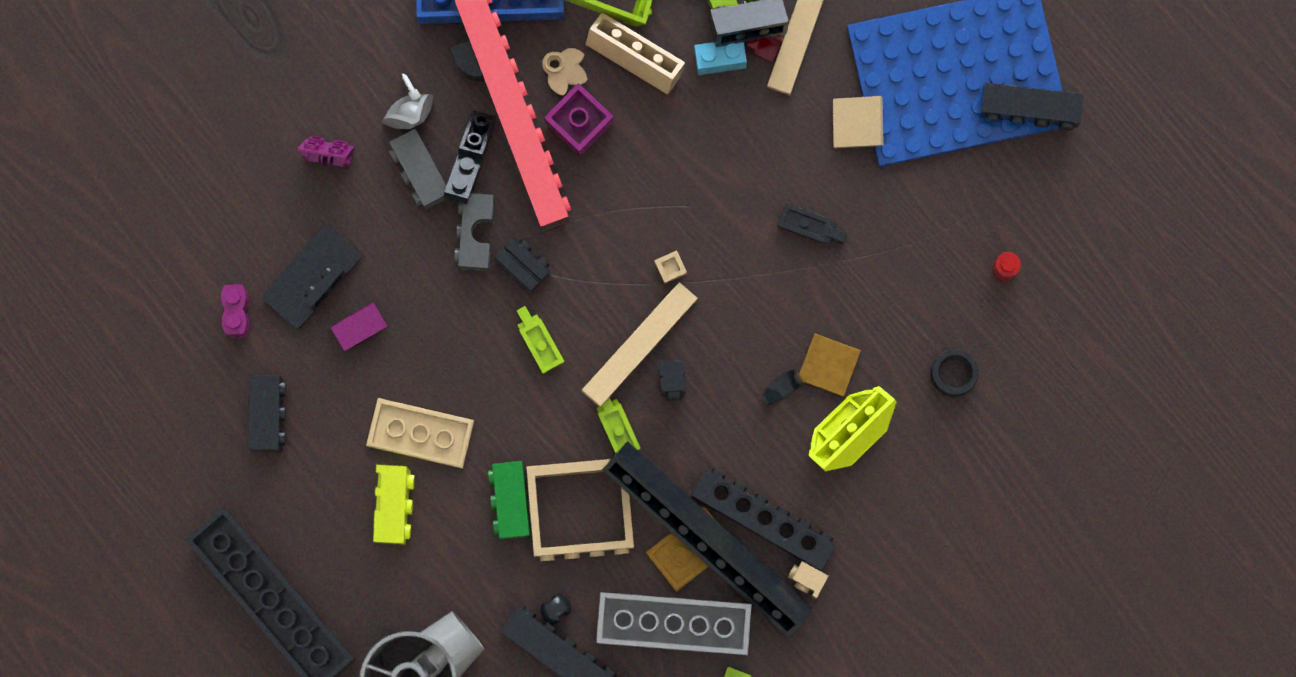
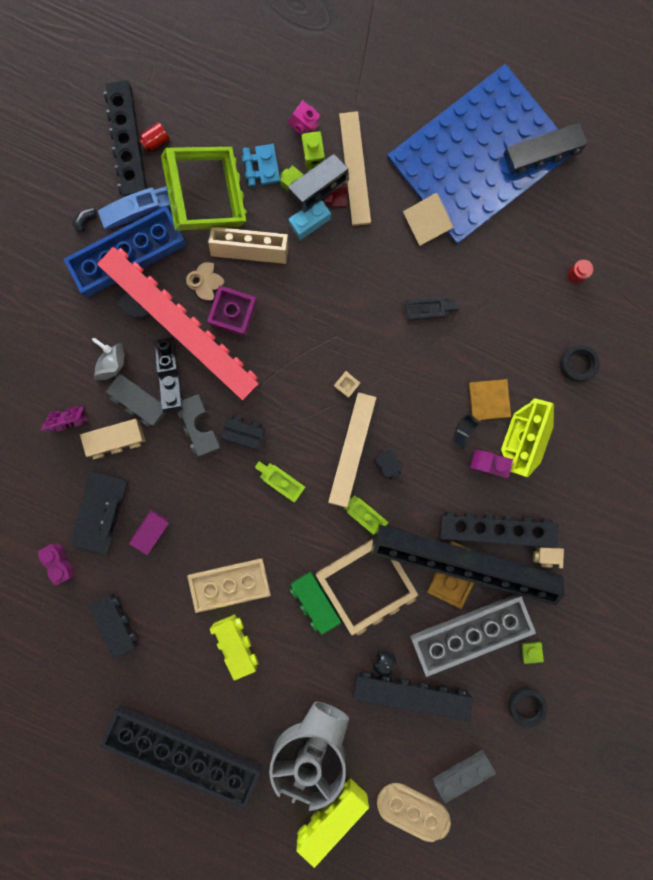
camera: 30 degrees left, 5 degrees up
none -> tan brick [80,419,146,460]
none -> magenta brick [470,450,513,478]

